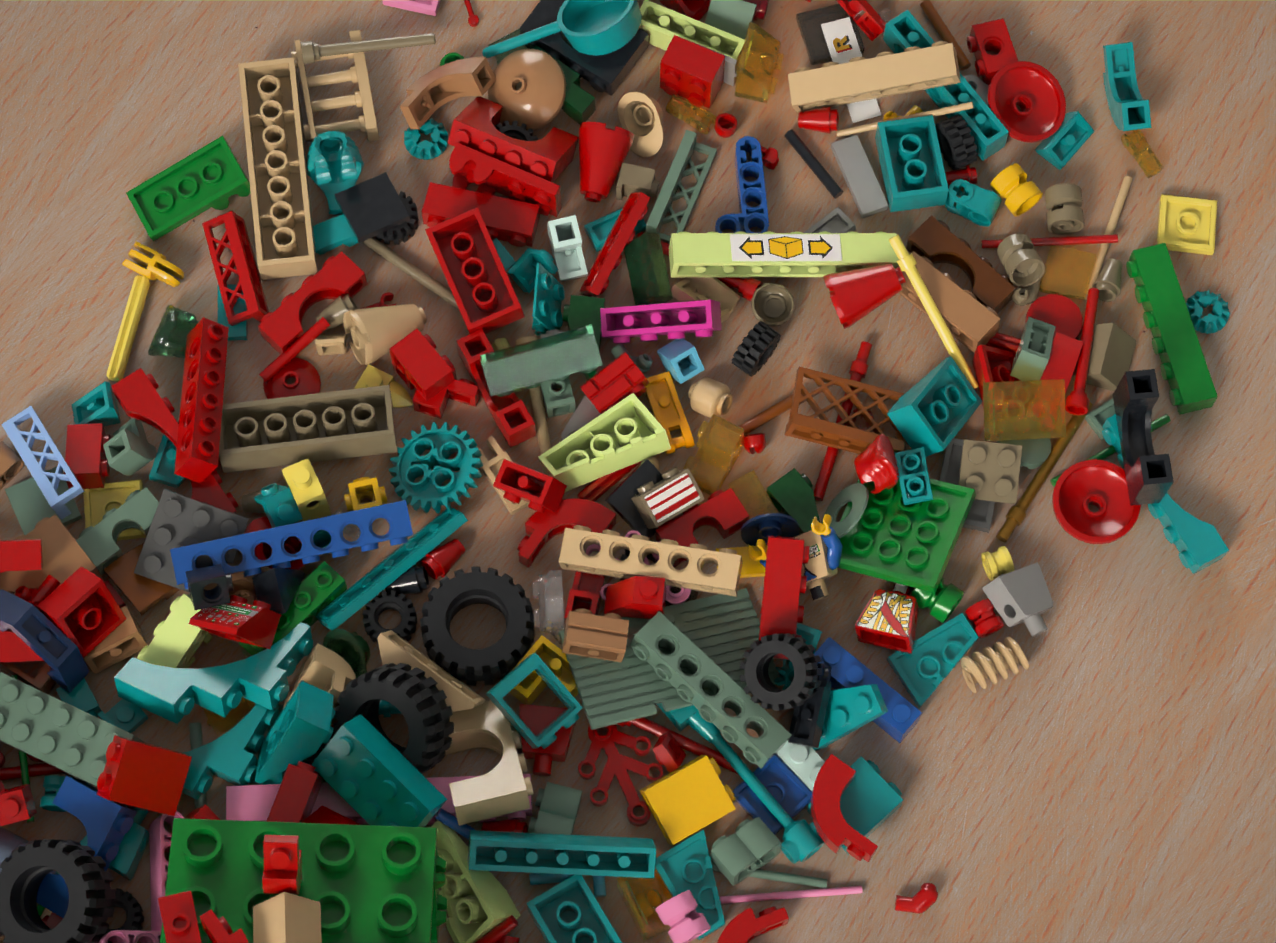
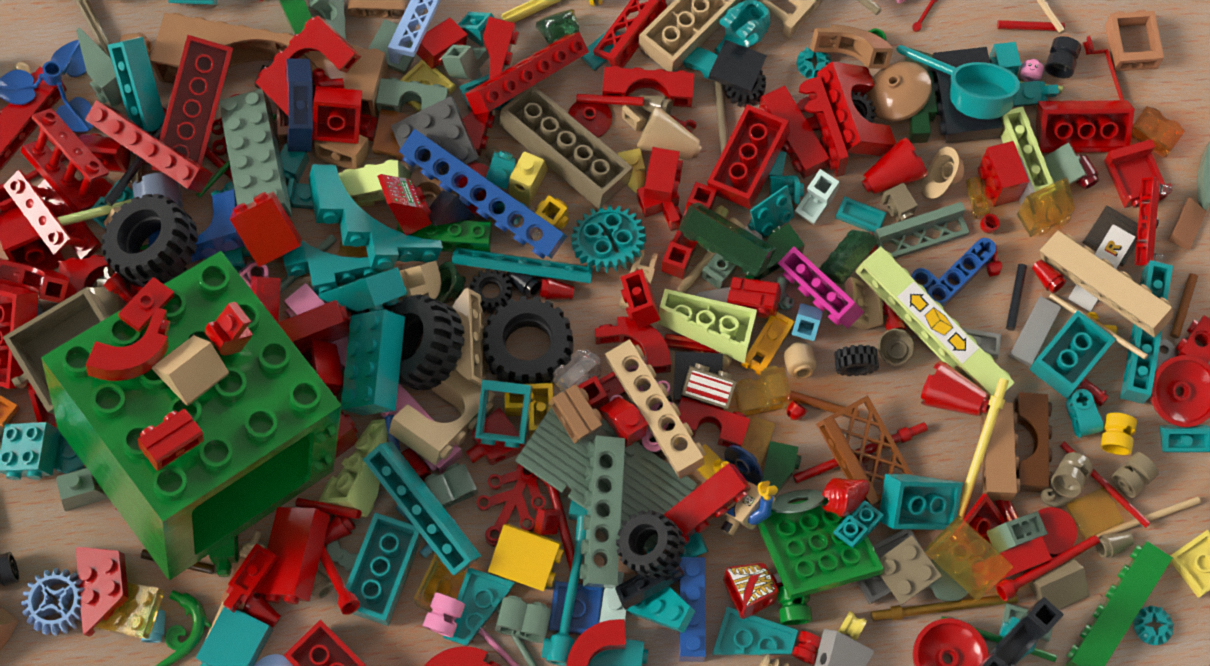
camera: 50 degrees right, 0 degrees up
black brick [185,564,234,610] -> none
red plate [580,192,650,297] -> none
black tyre [935,115,978,170] -> none

